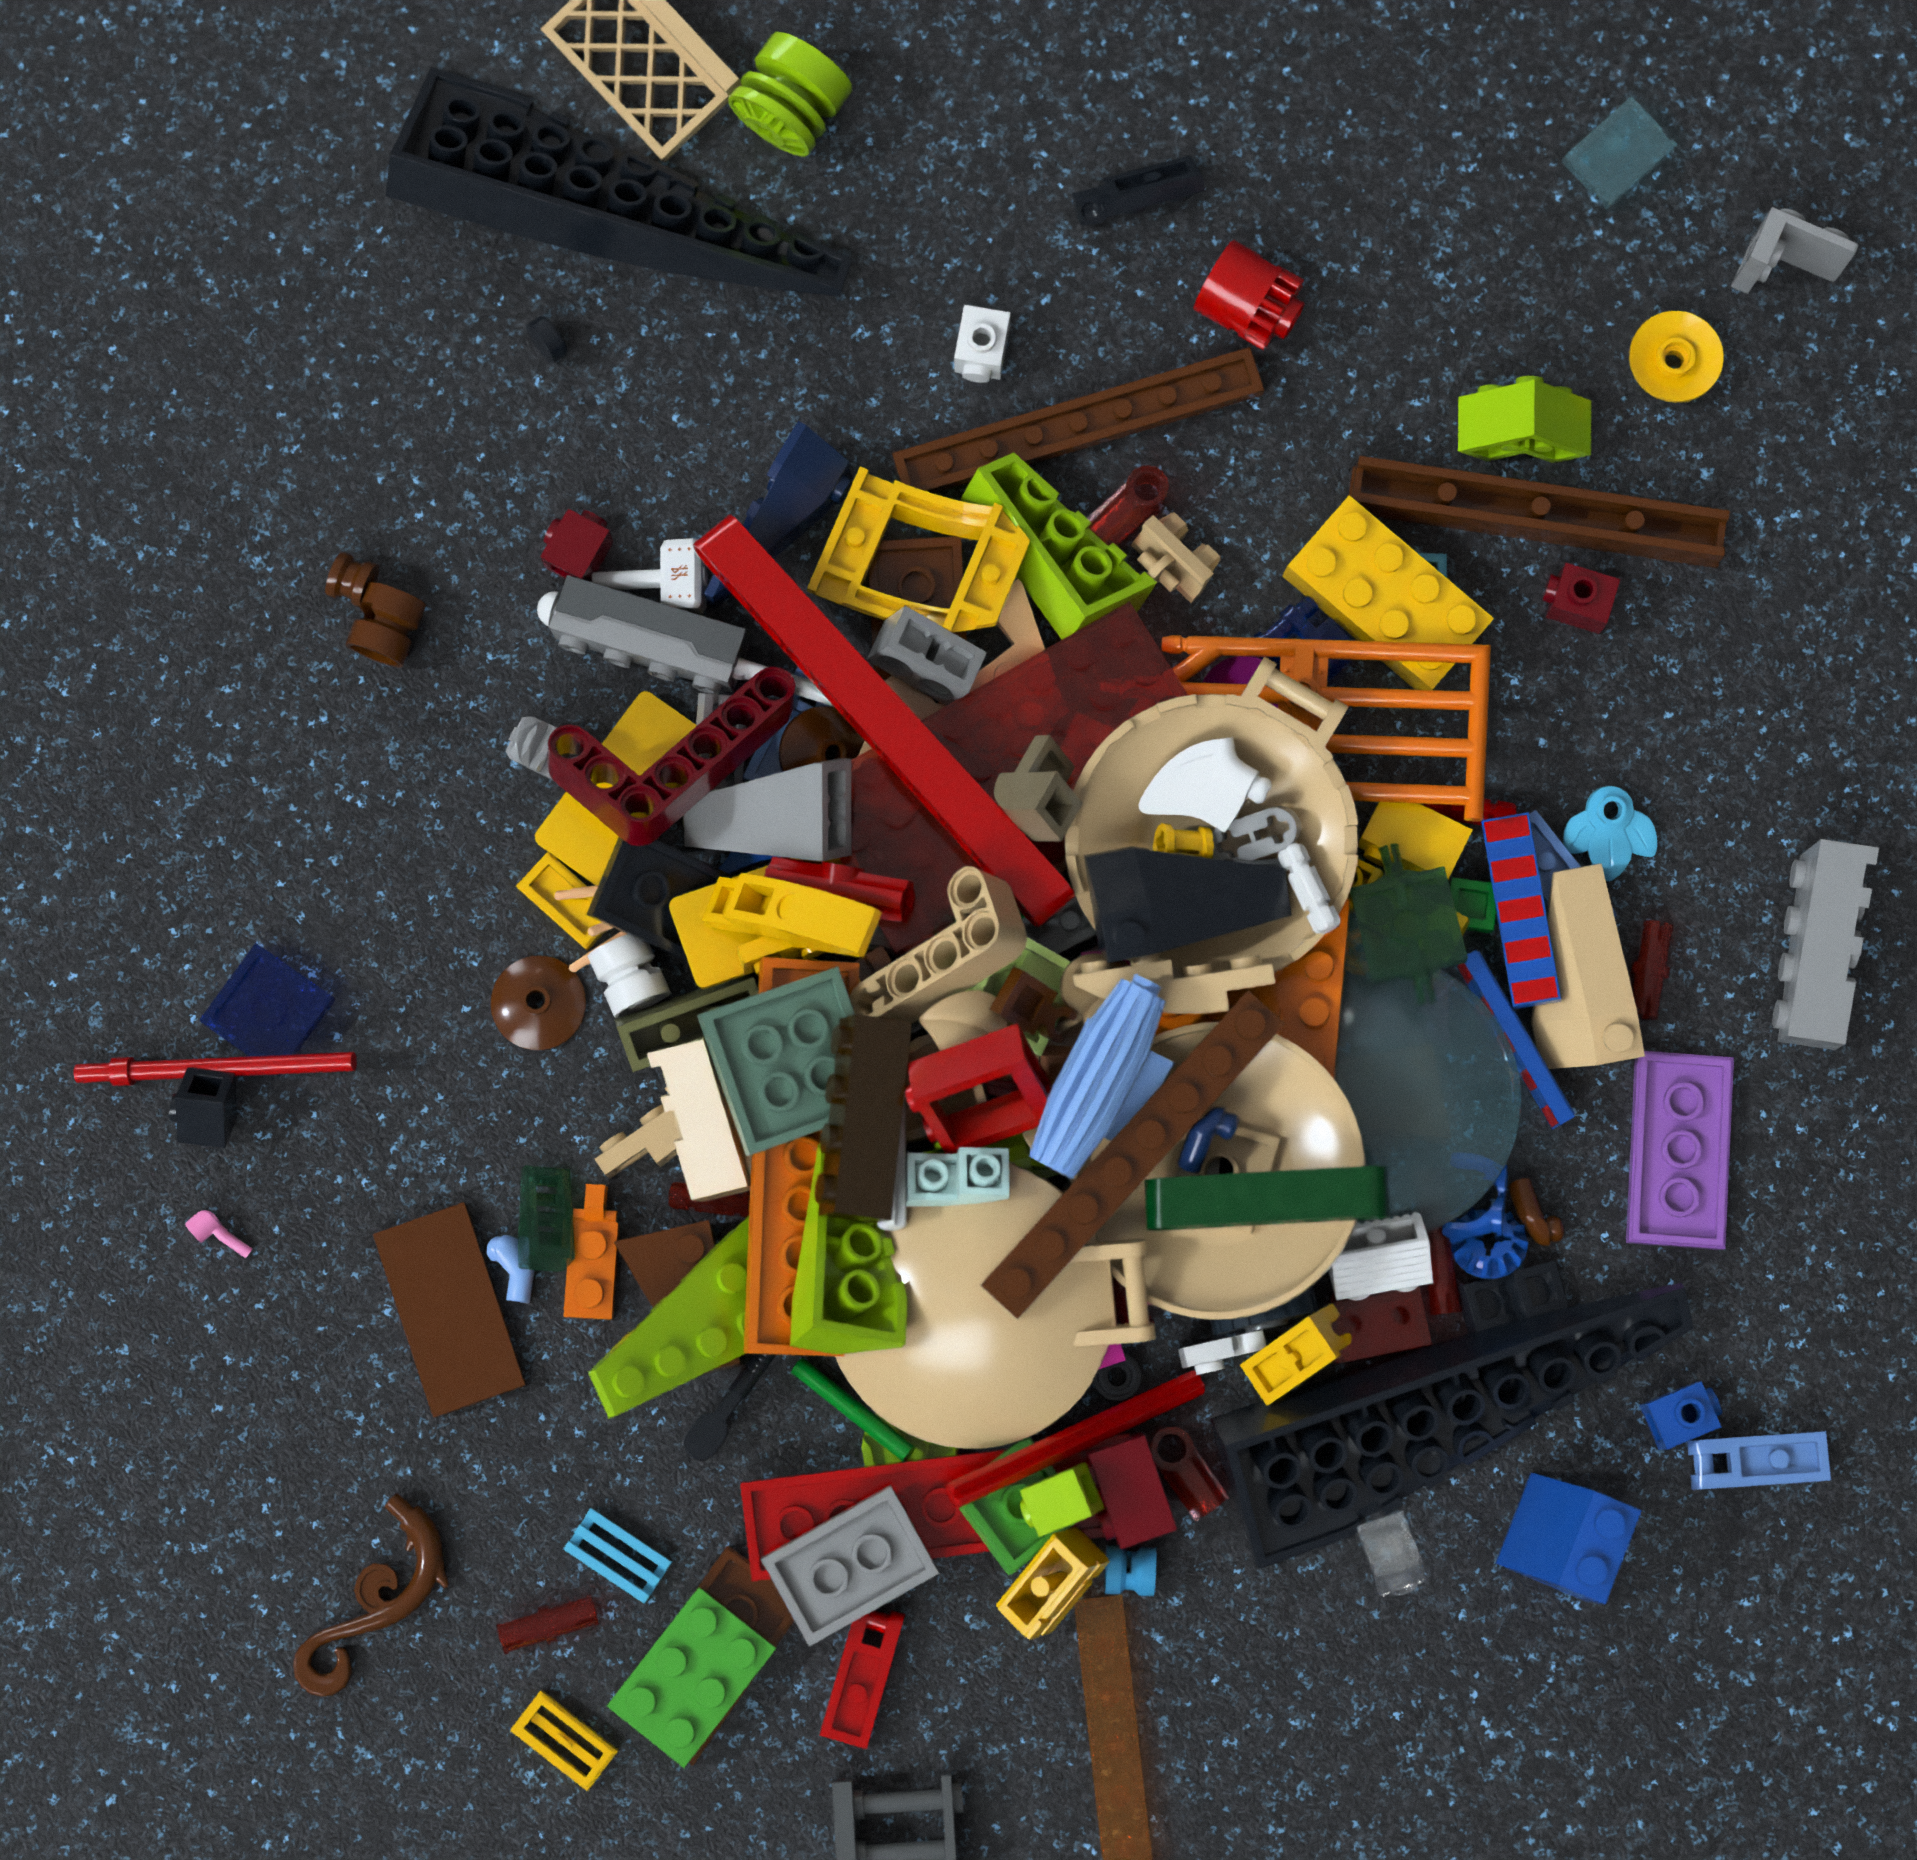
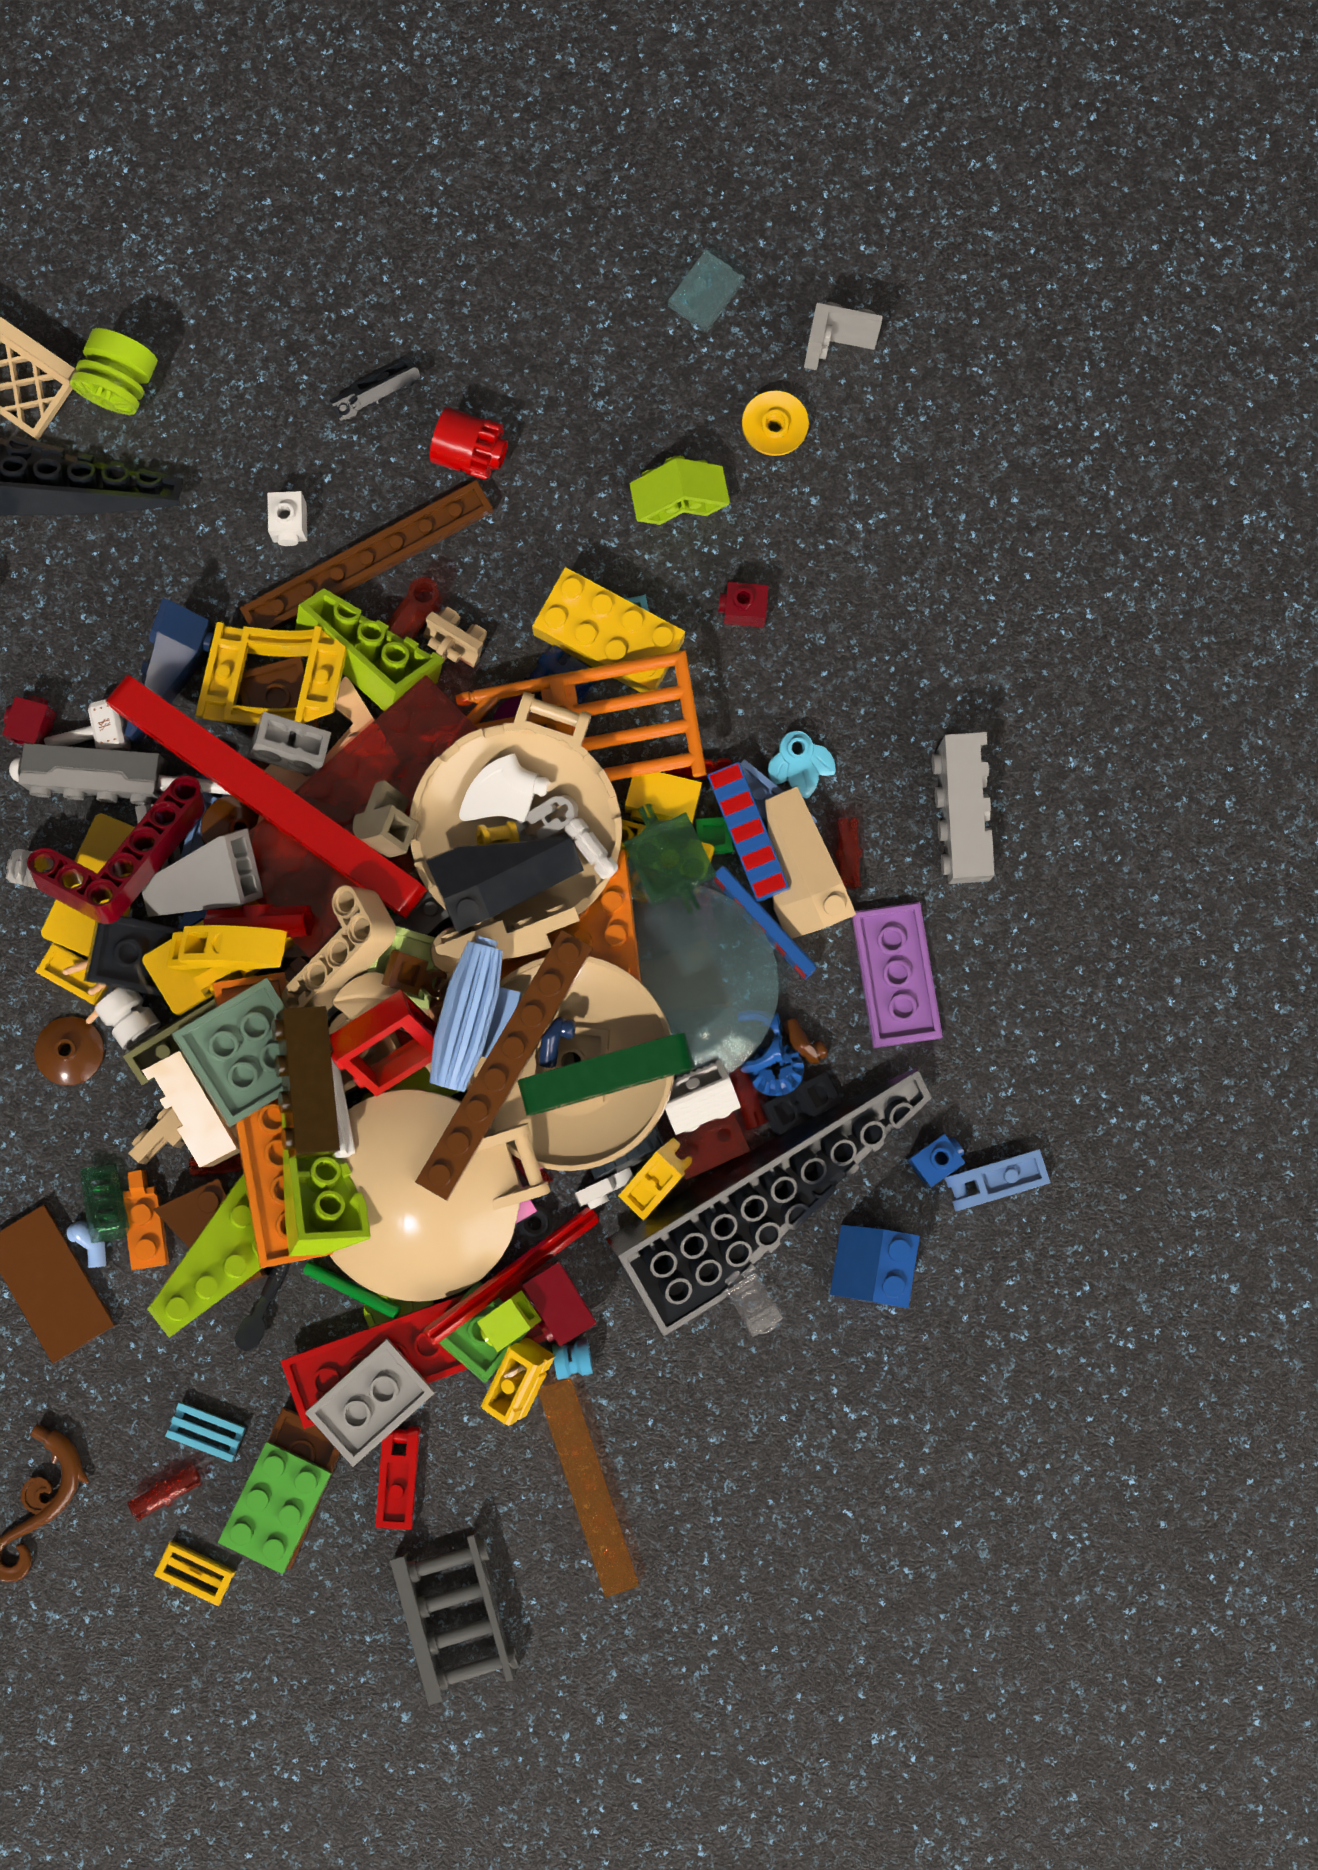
camera: 15 degrees left, 0 degrees up
light aqua slope [905,1147,1010,1206] -> none
clear red piece [1147,1426,1230,1521] -> none
reddish brown tile [1348,455,1730,568] -> none

